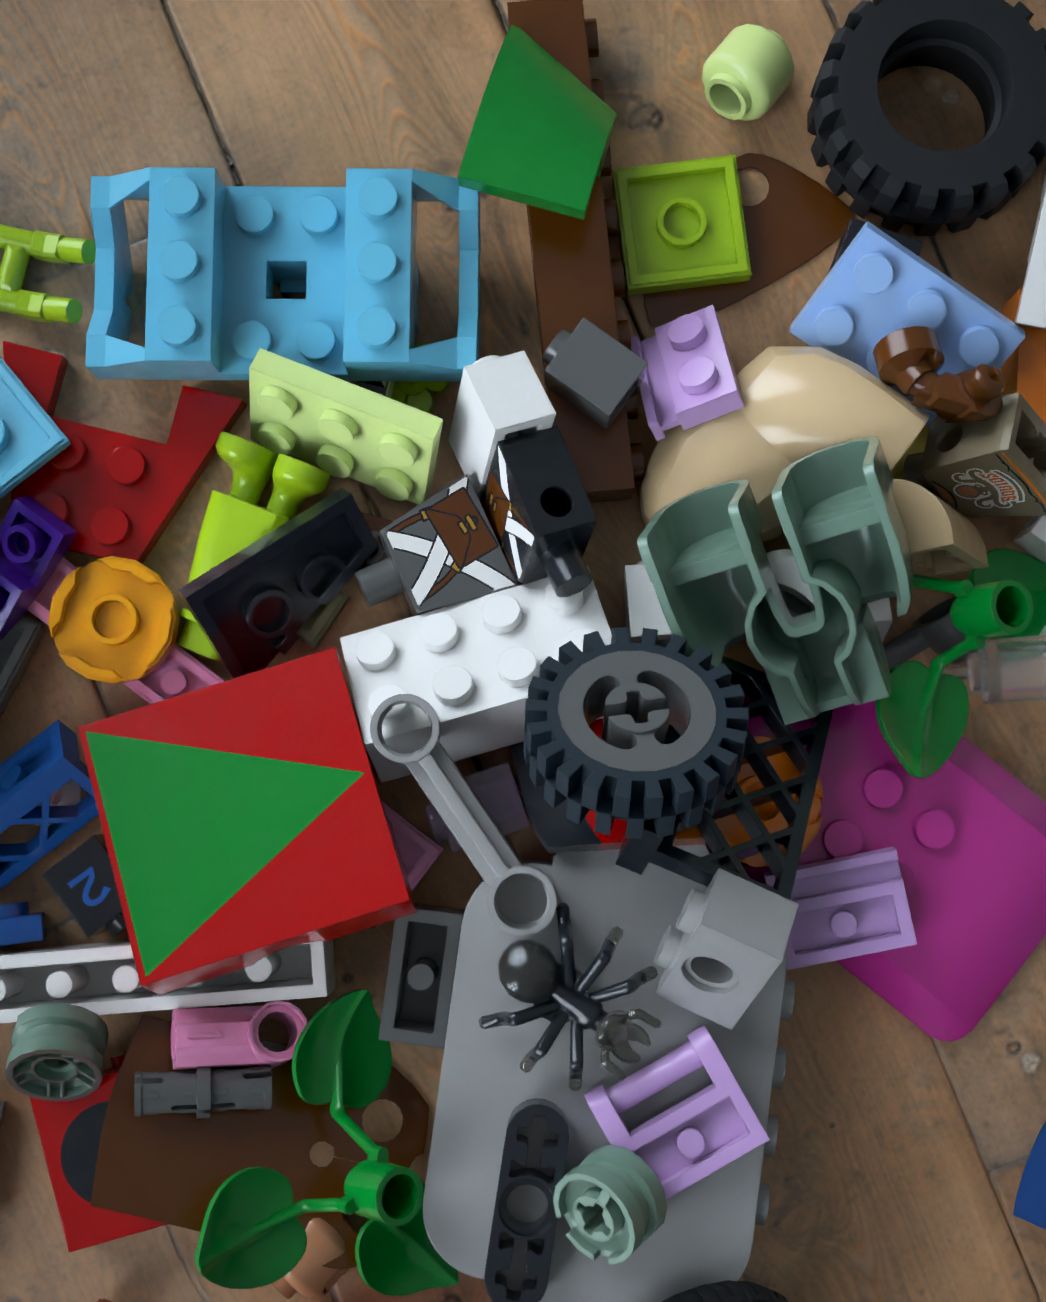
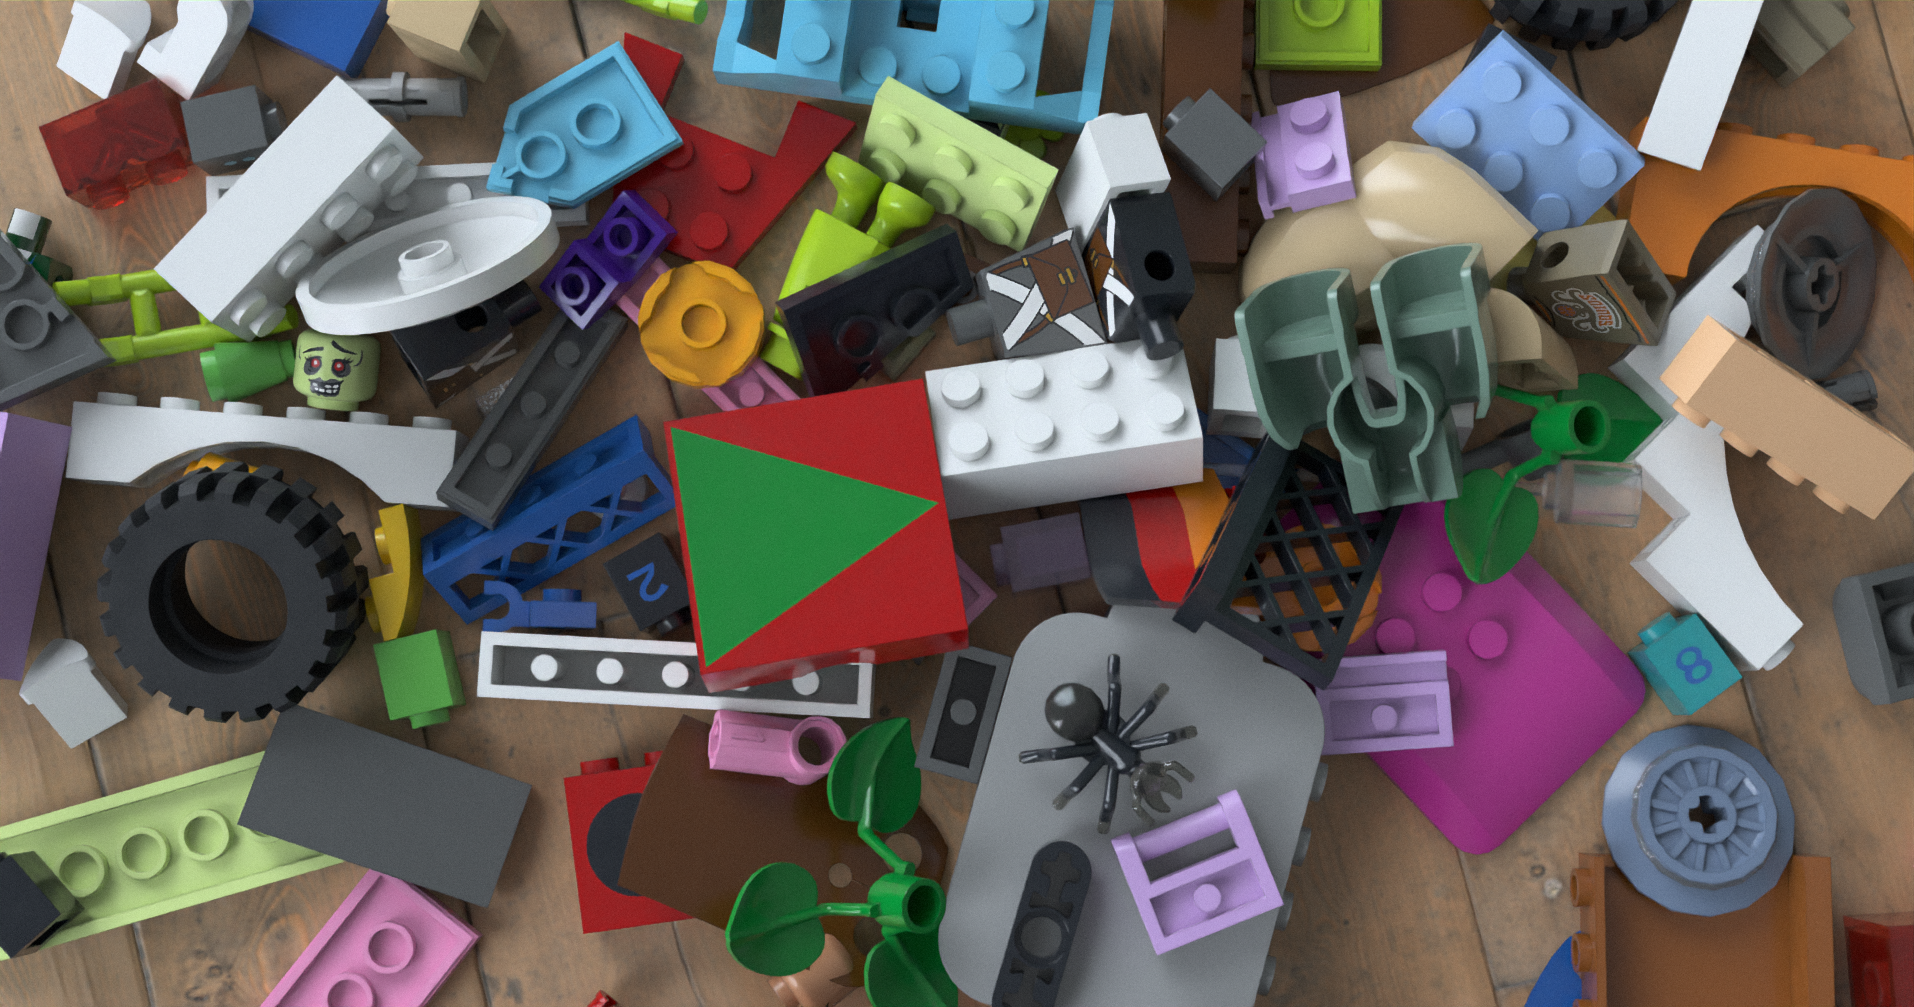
camera: 10 degrees right, 0 degrees up
sand green wheel [5,1003,109,1101] -> none
dark grey pin [134,1065,272,1119] -> none
light grey piece [370,694,557,937] -> none
wheel [523,627,749,839] -> none
sand green wheel [553,1145,667,1265] -> none
light grey brick [654,868,799,1030] -> none
reddish brown arm [873,326,1005,423] -> none

